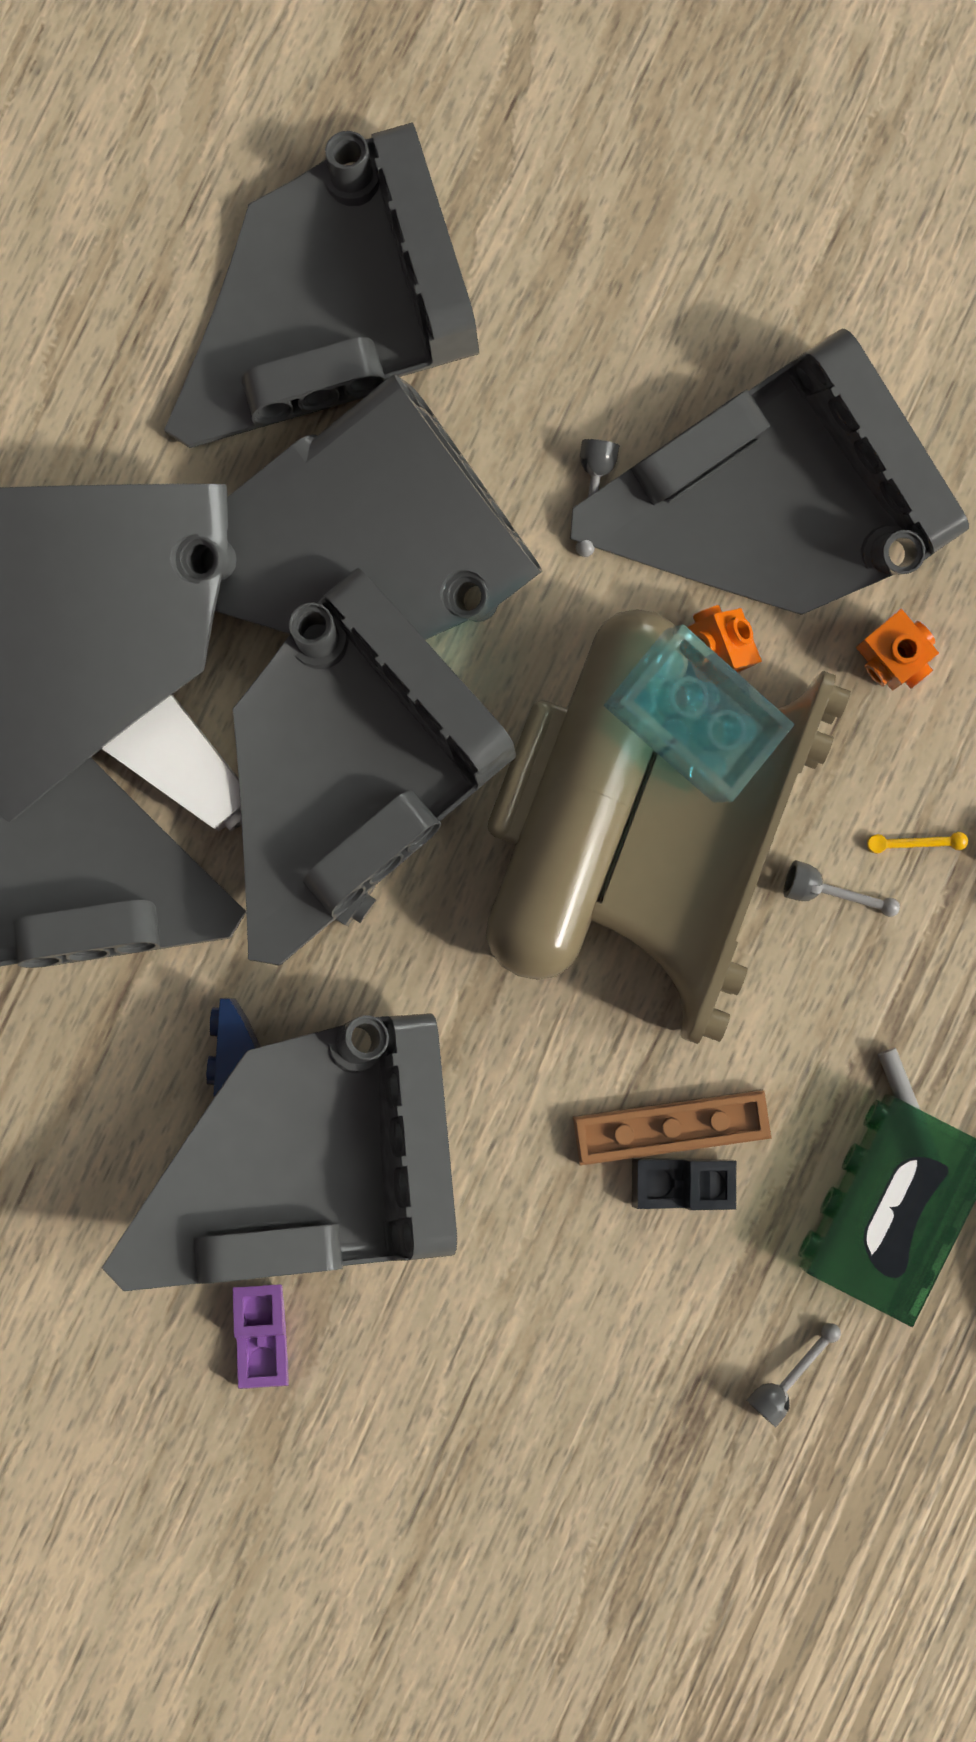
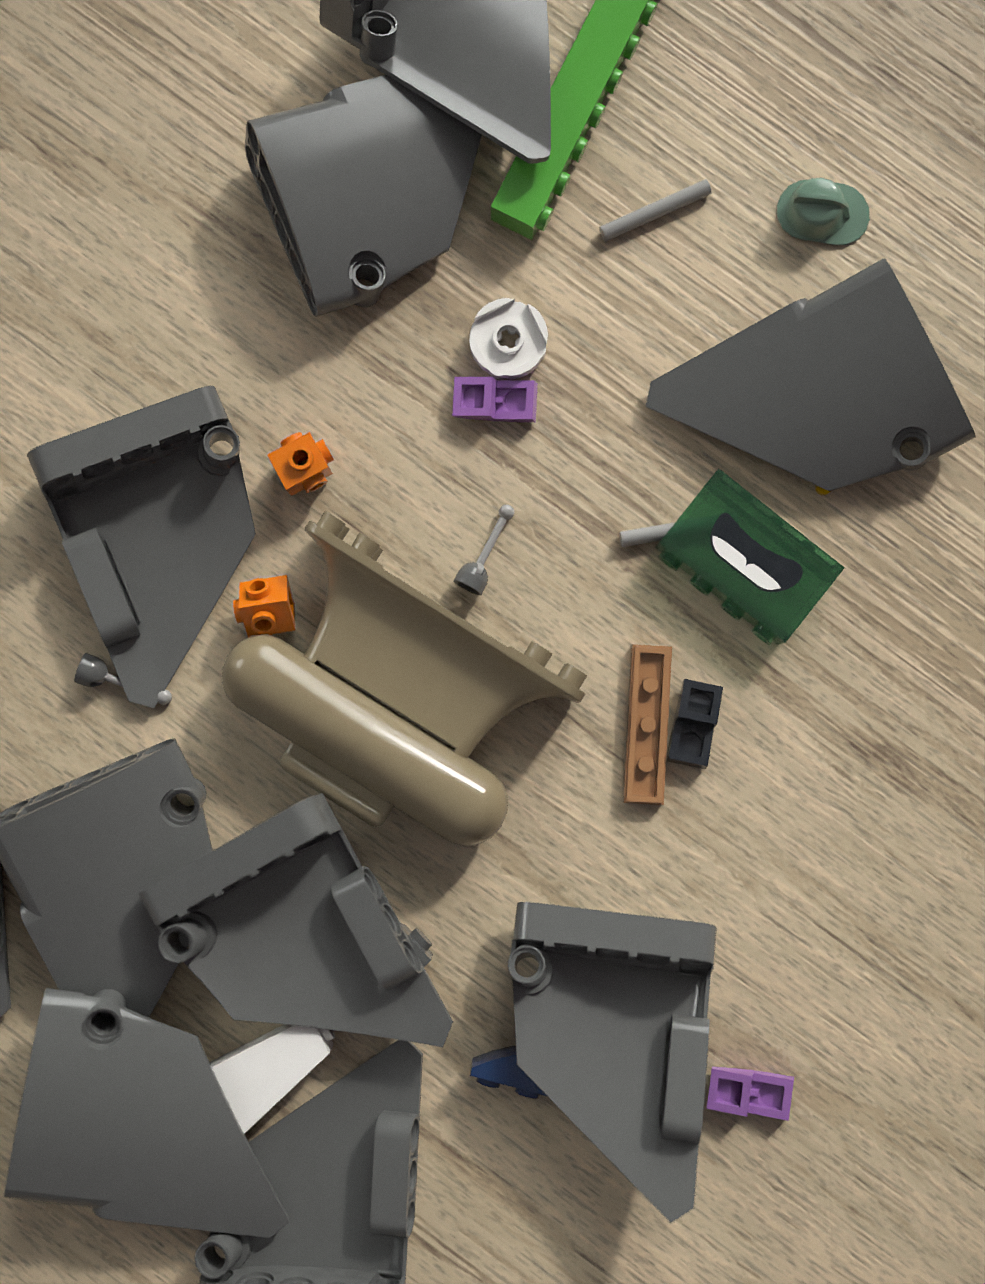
camera: 80 degrees left, 0 degrees up
clear light blue brick [603,624,795,802] -> none
hinge [746,1323,841,1428] -> none
yellow hinge [867,832,968,854] -> none

